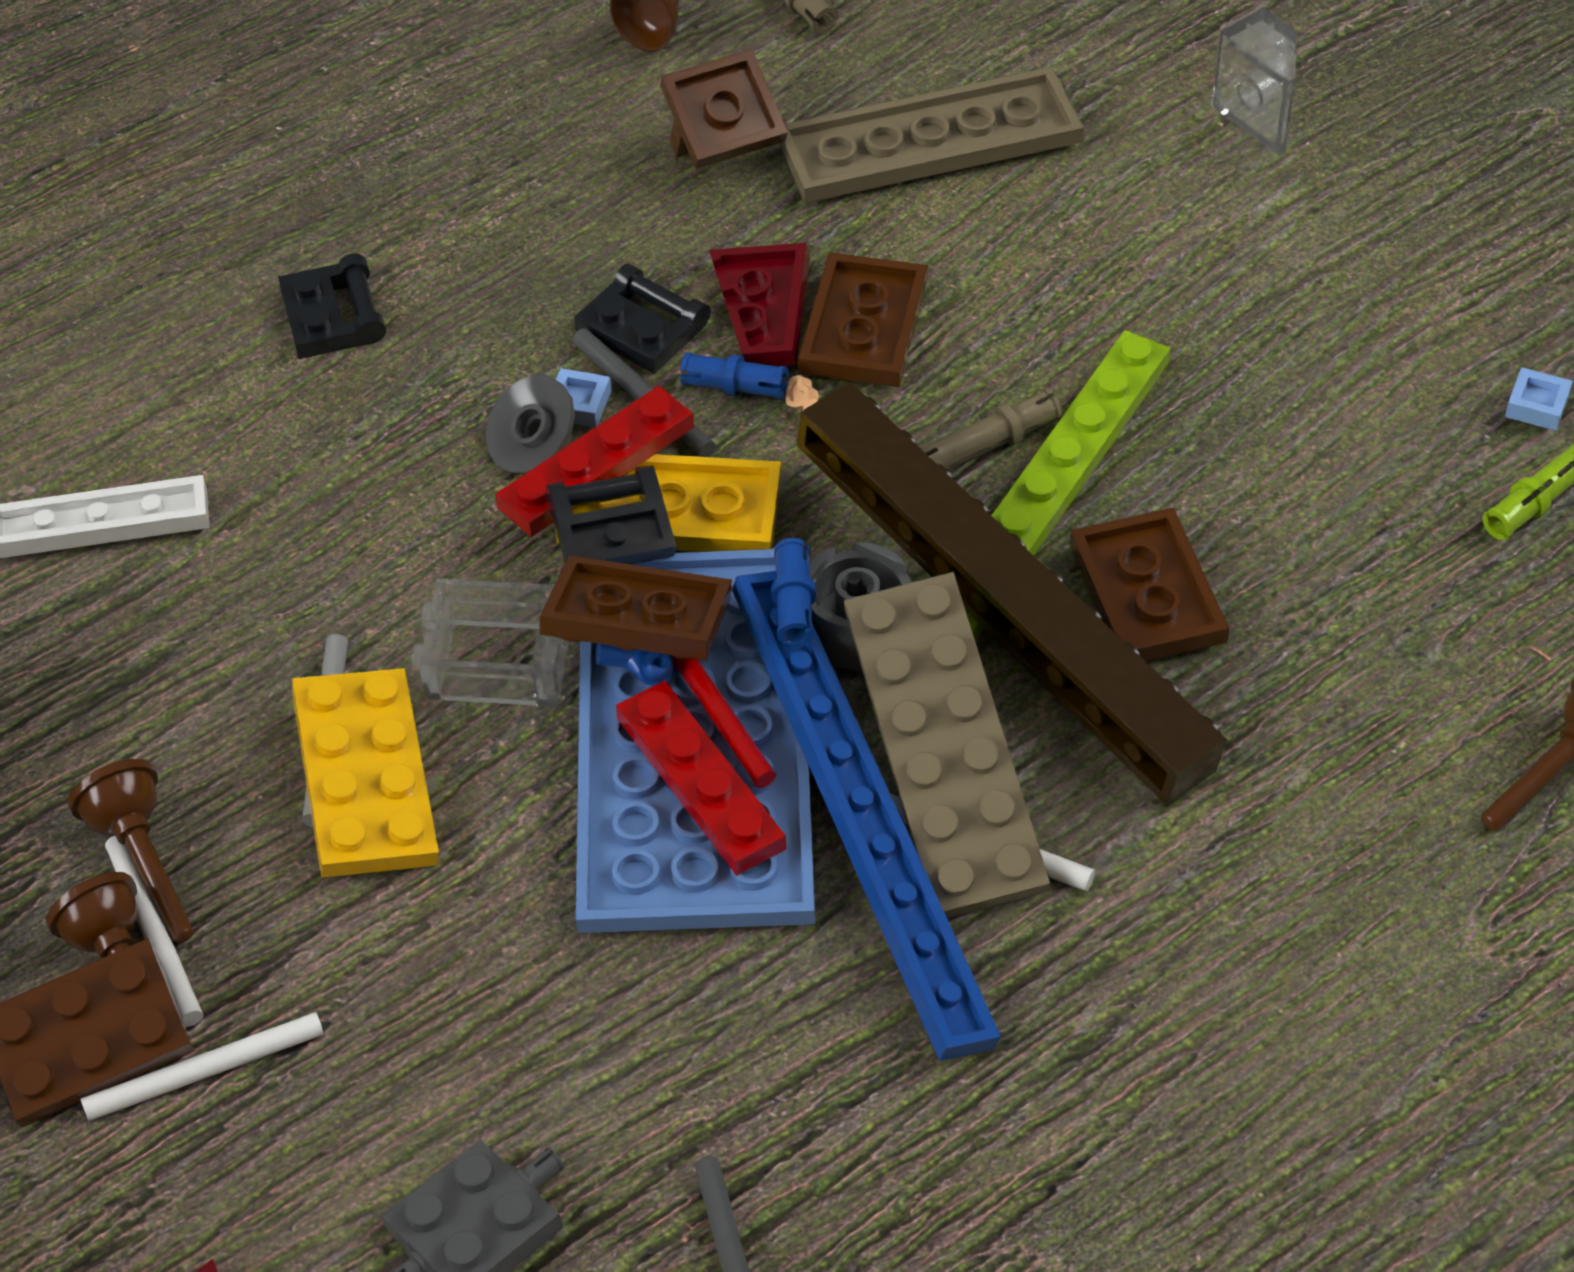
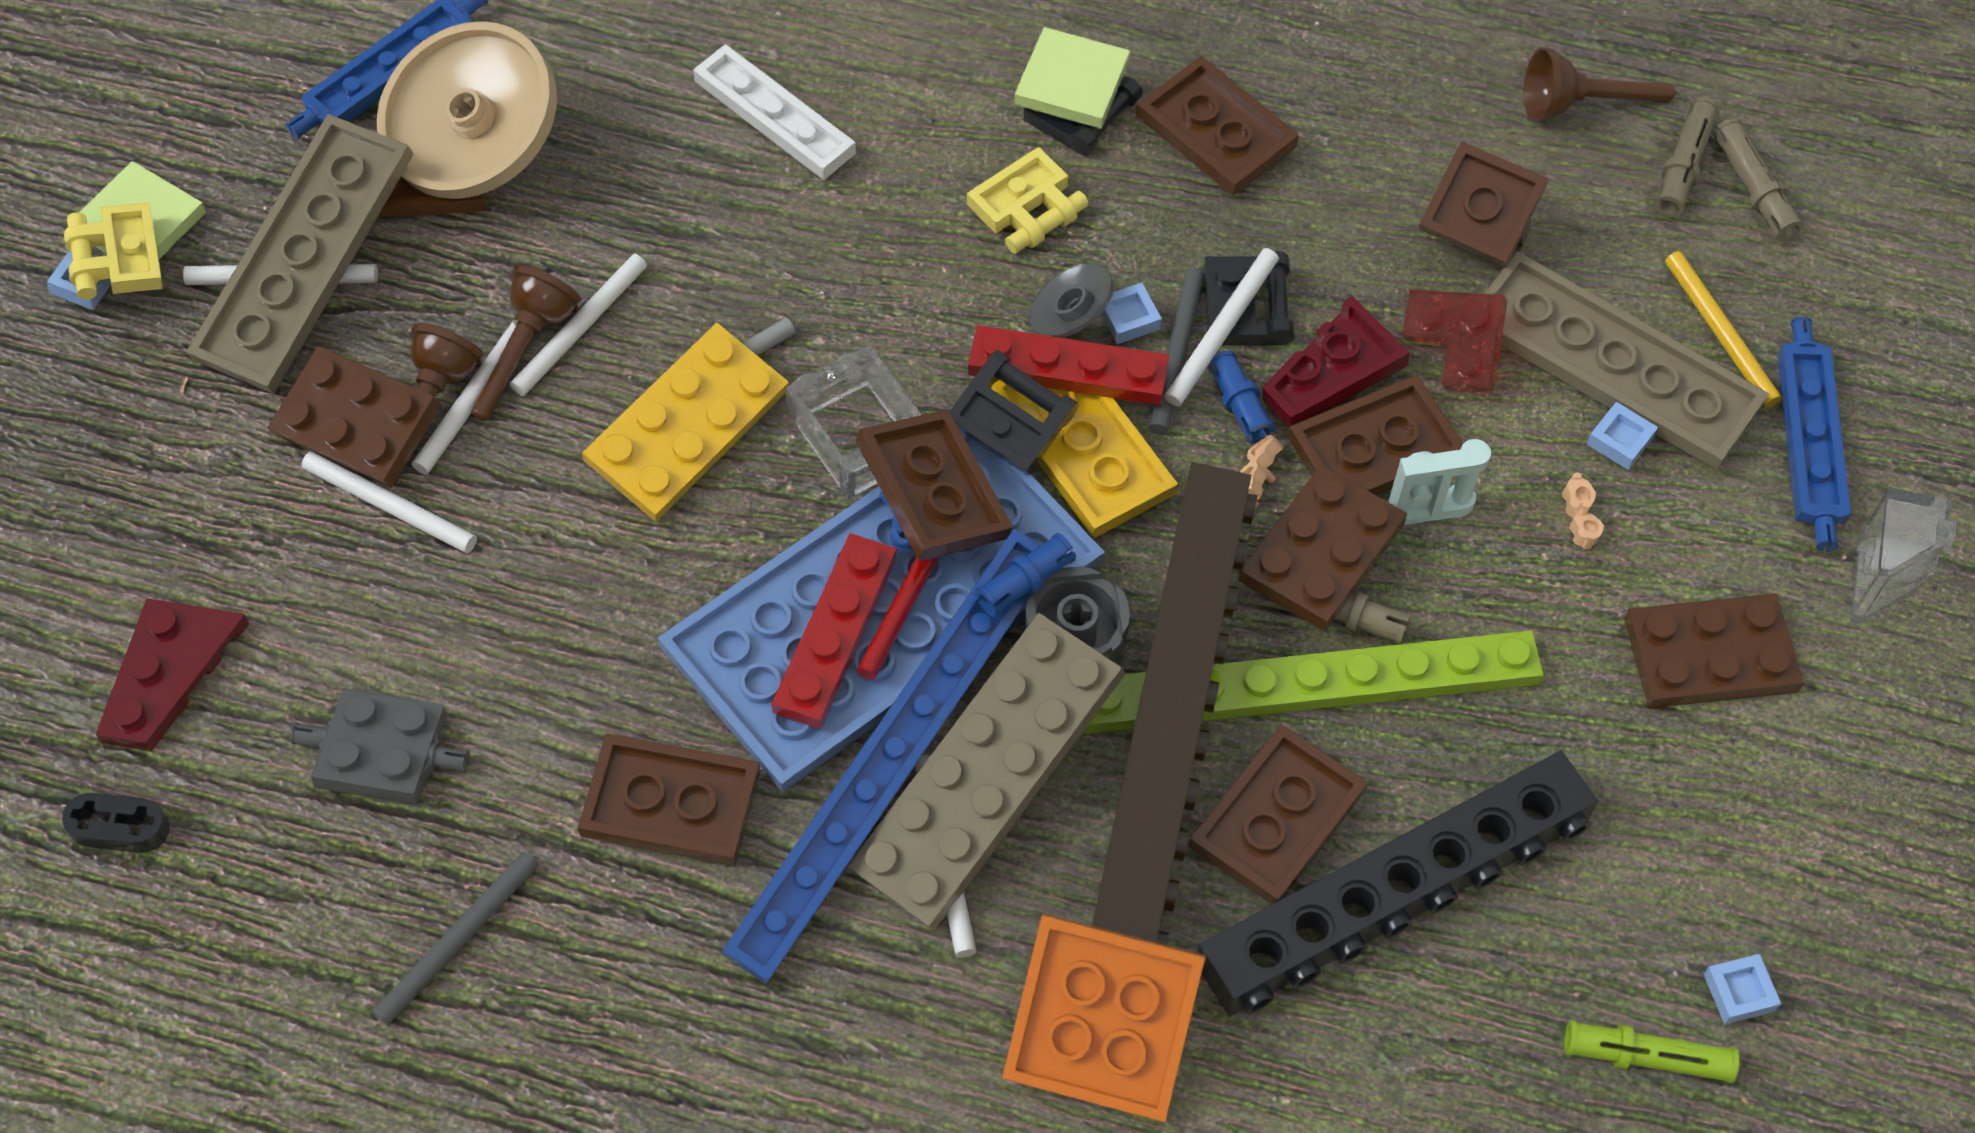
camera: 50 degrees right, 10 degrees up
none -> white bar [510,254,647,396]
none -> reddish brown plate [578,733,761,866]
none -> light yellow plate [967,147,1089,254]
none -> orange plate [1002,913,1206,1122]
none -> yellowish green tile [1014,27,1130,128]
none -> reddish brown plate [1136,56,1299,196]
none -> white bar [1164,248,1279,407]
none -> black brick [1197,750,1598,1017]
none -> reddish brown plate [1238,465,1407,631]
none -> light aqua plate [1388,439,1491,525]
none -> clear red plate [1402,289,1508,393]
none -> light nougat piece [1562,472,1604,549]
none -> light blue plate [1587,402,1658,470]
none -> reddish brown plate [1624,593,1804,709]
none -> yellow bar [1665,251,1782,409]
none -> blue plate [1777,316,1851,552]

